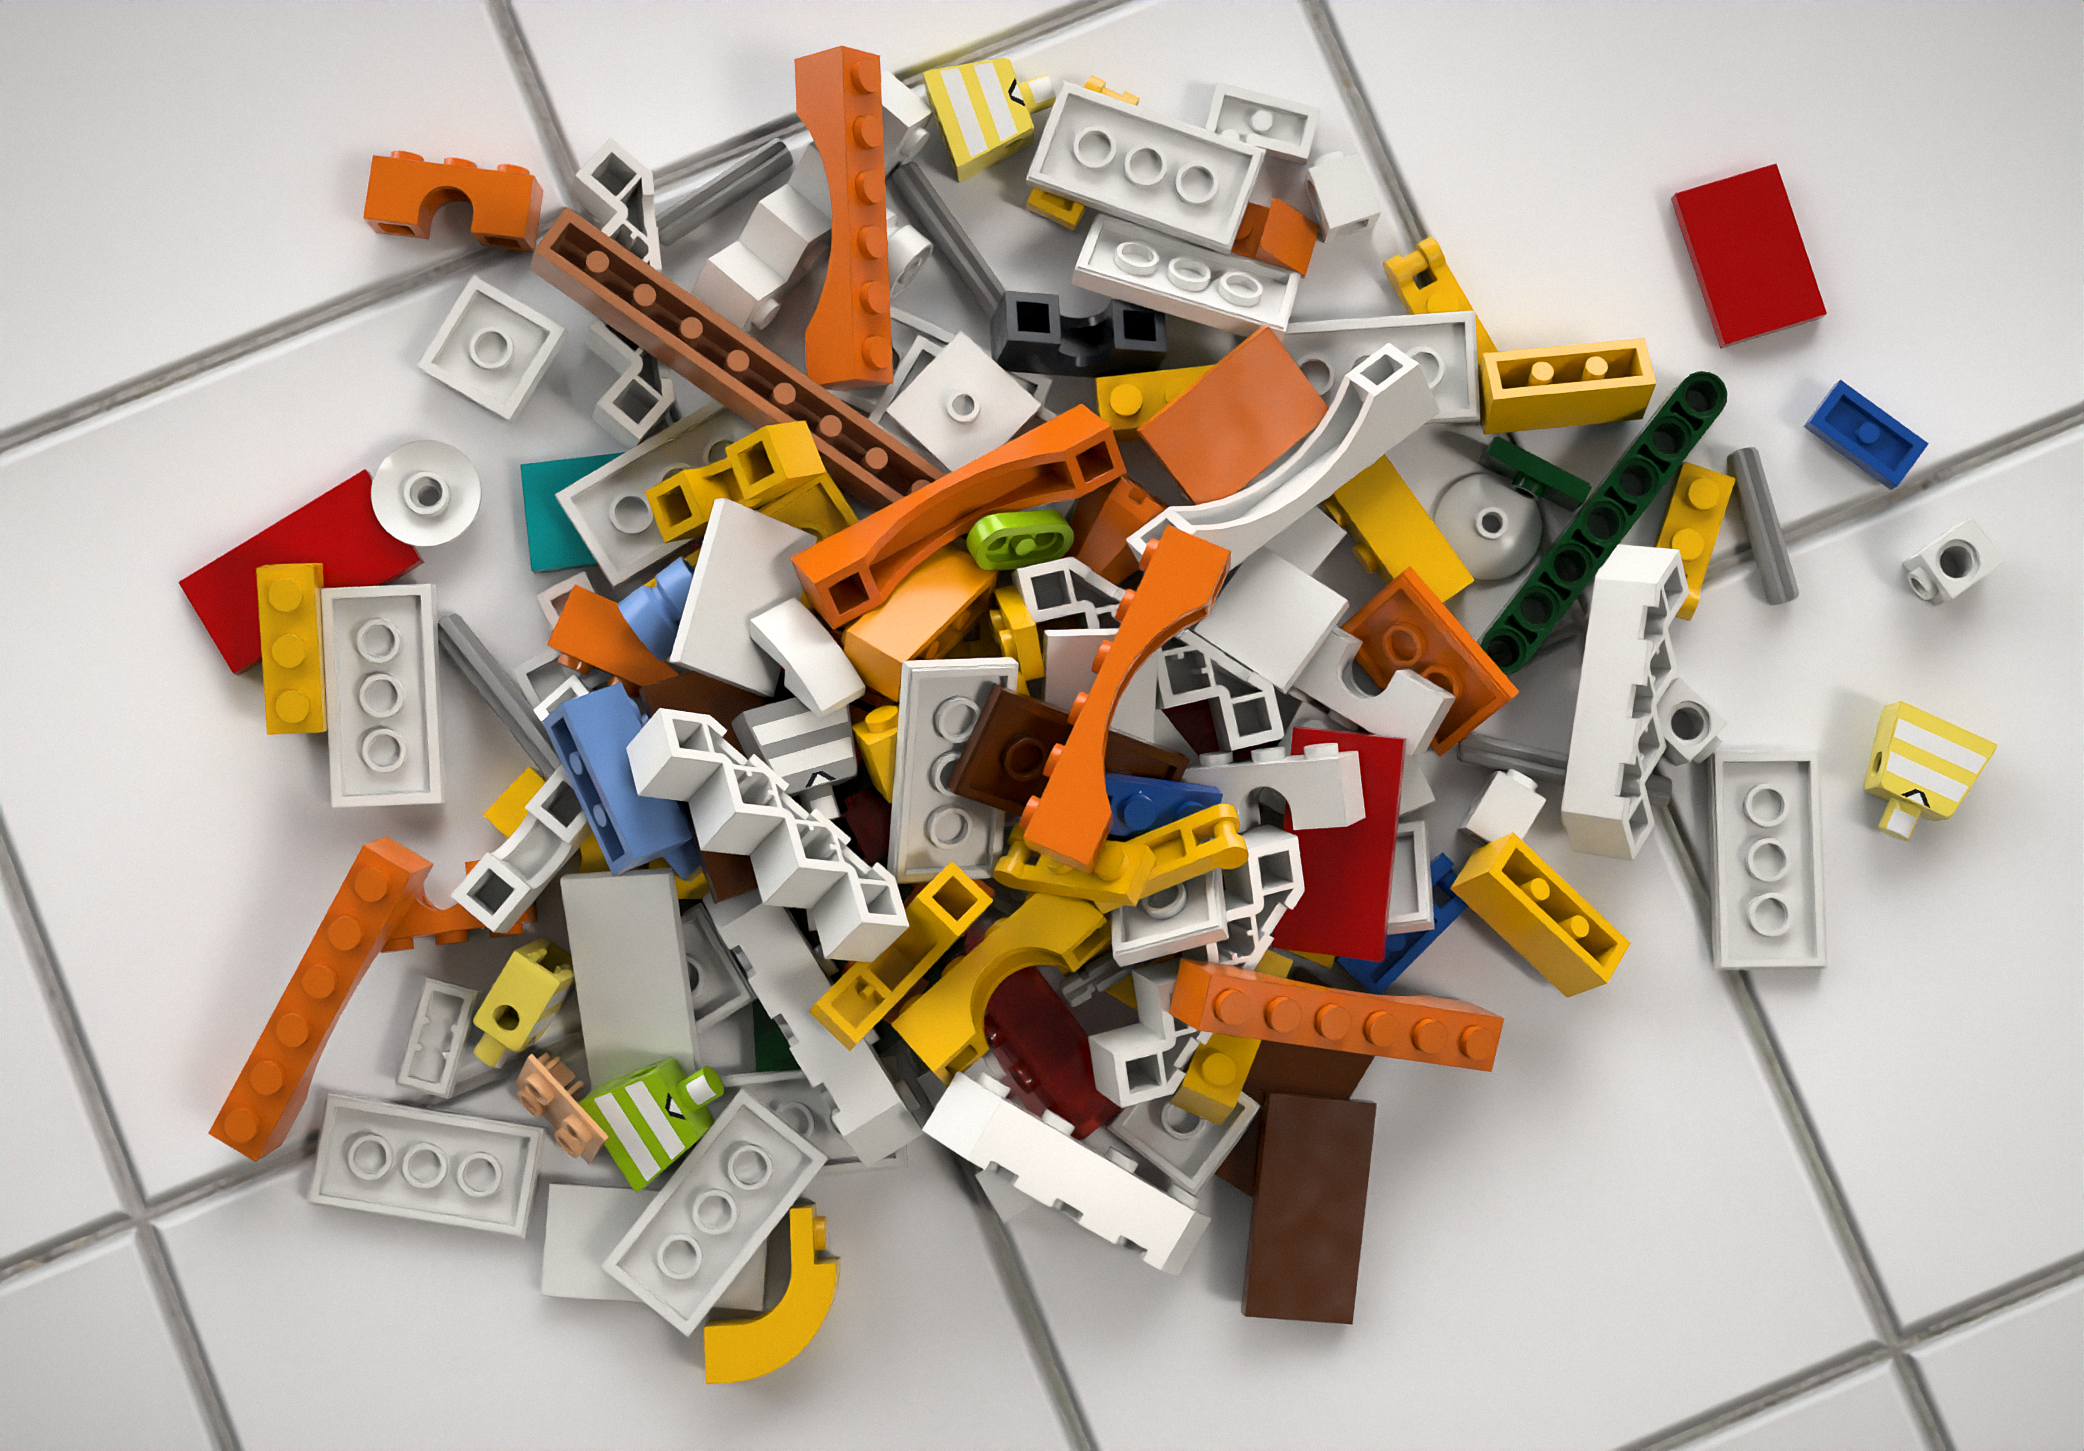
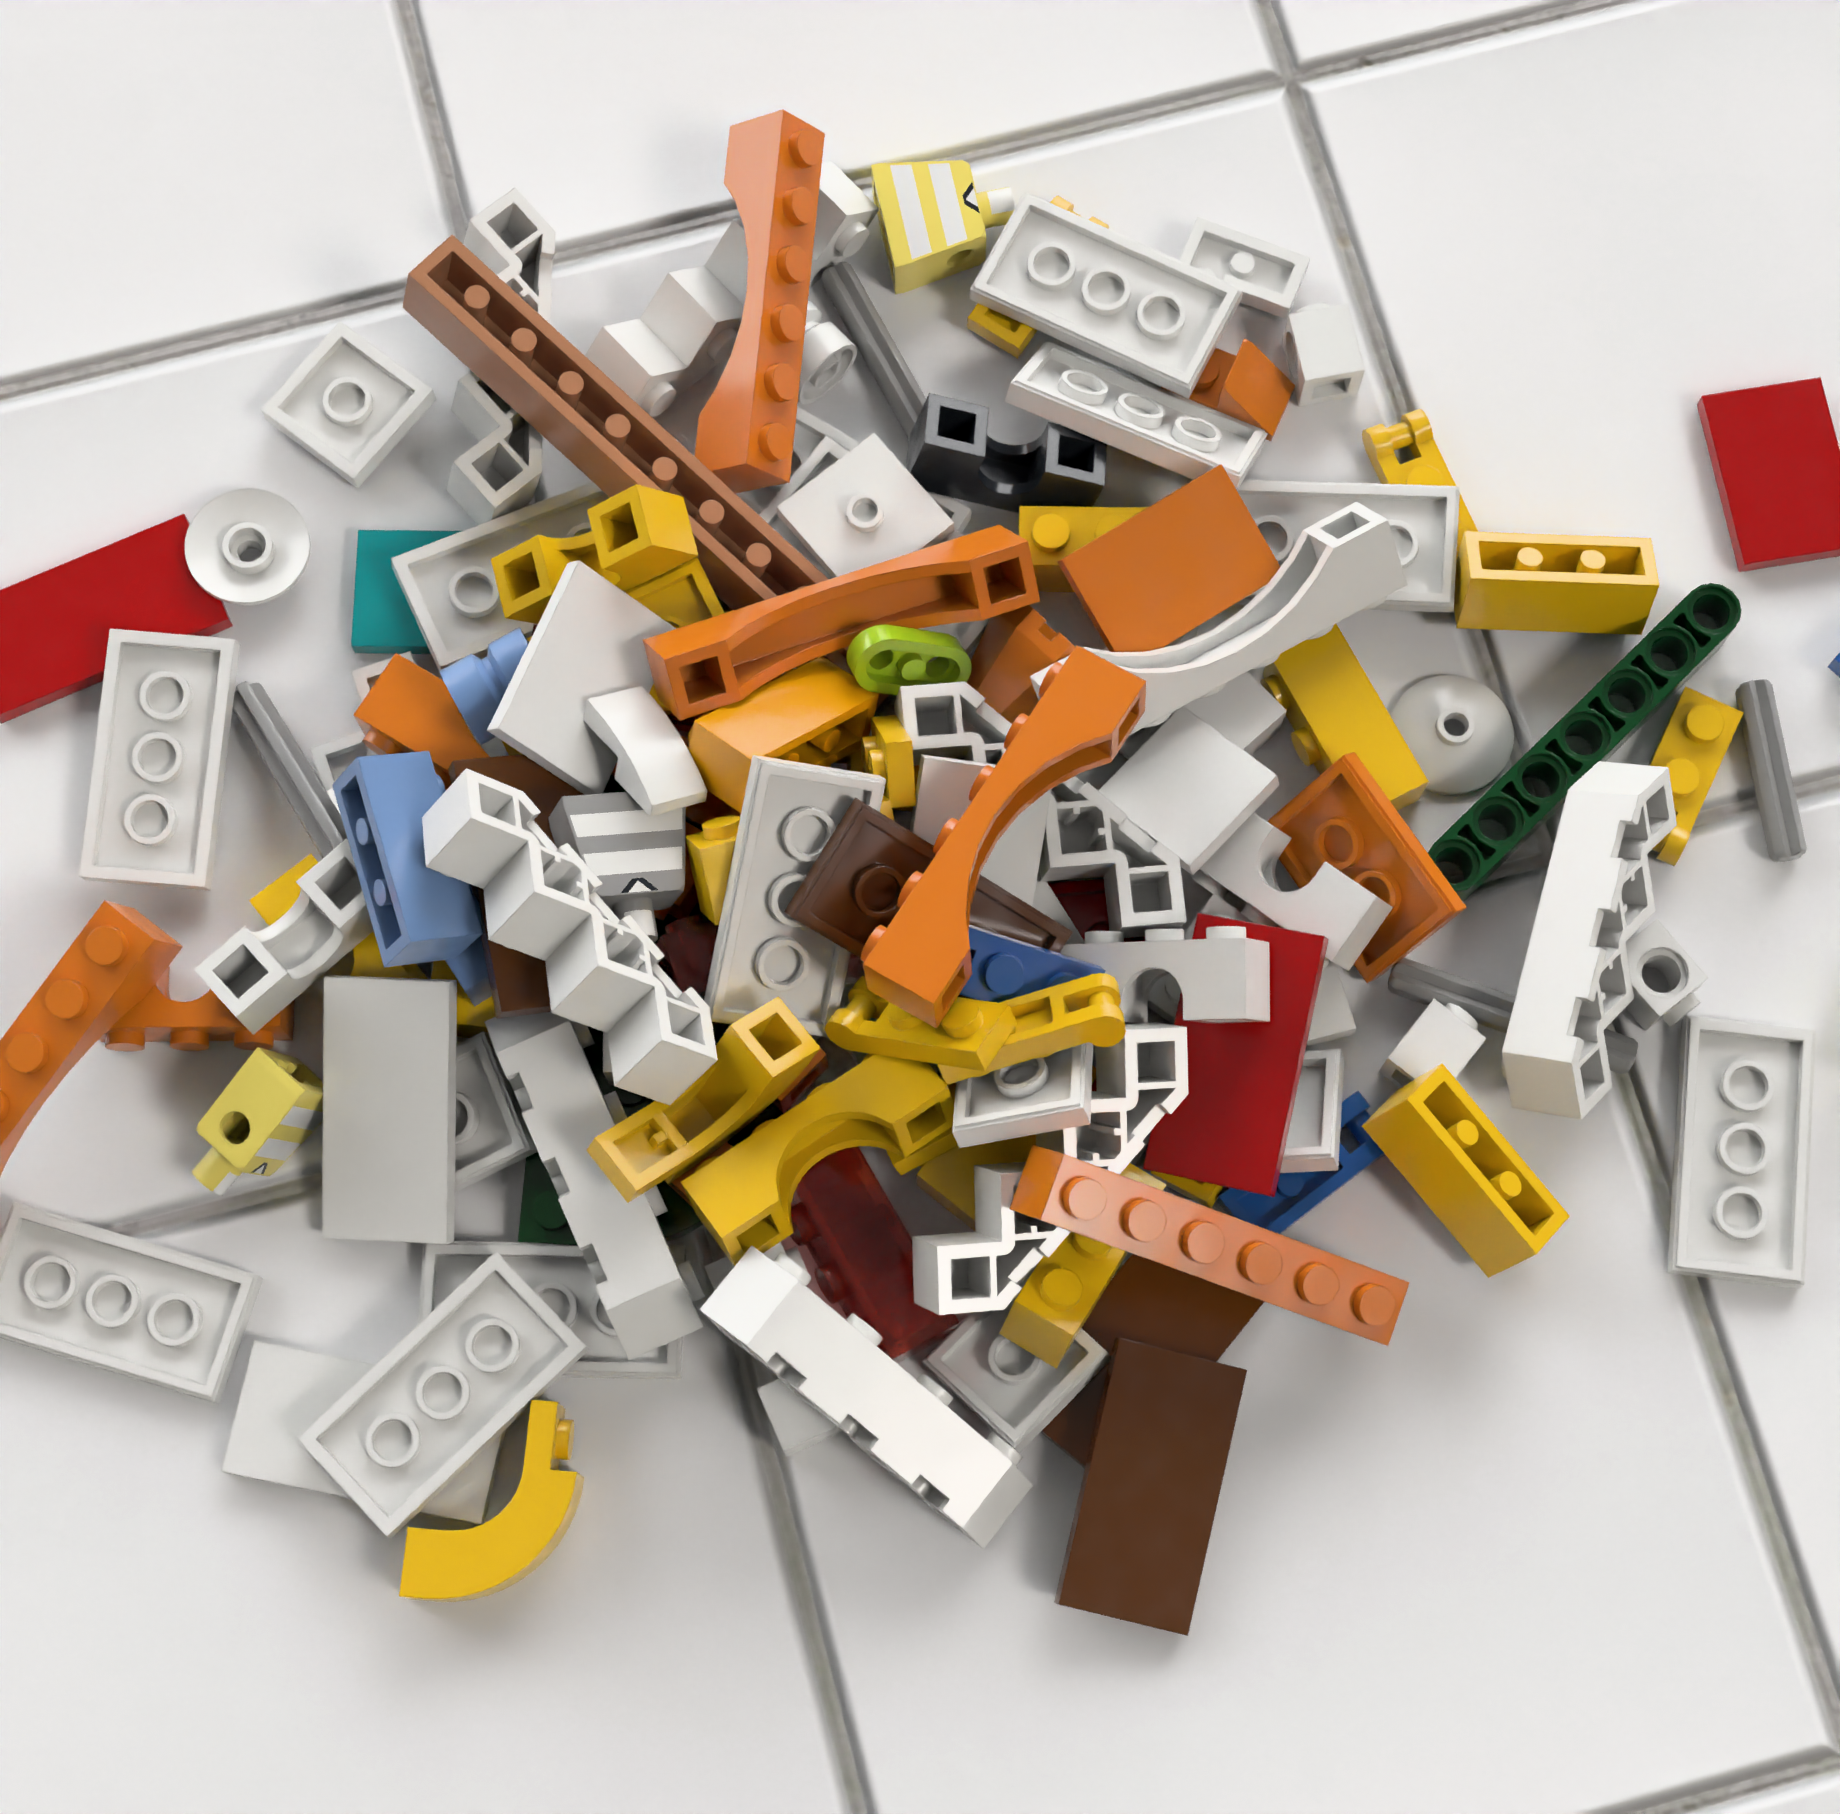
camera: 10 degrees right, 10 degrees down
yellow brick [256,563,328,735] -> none
orange arch [363,151,544,252] -> none
white plate [394,977,482,1099] -> none
light nougat hinge [515,1052,609,1164] -> none
lime torso [578,1058,724,1193] -> none
light grey axle [655,138,793,246] -> none
light grey axle [1059,950,1159,1007] -> none
dark green plate [1477,436,1592,513] -> none

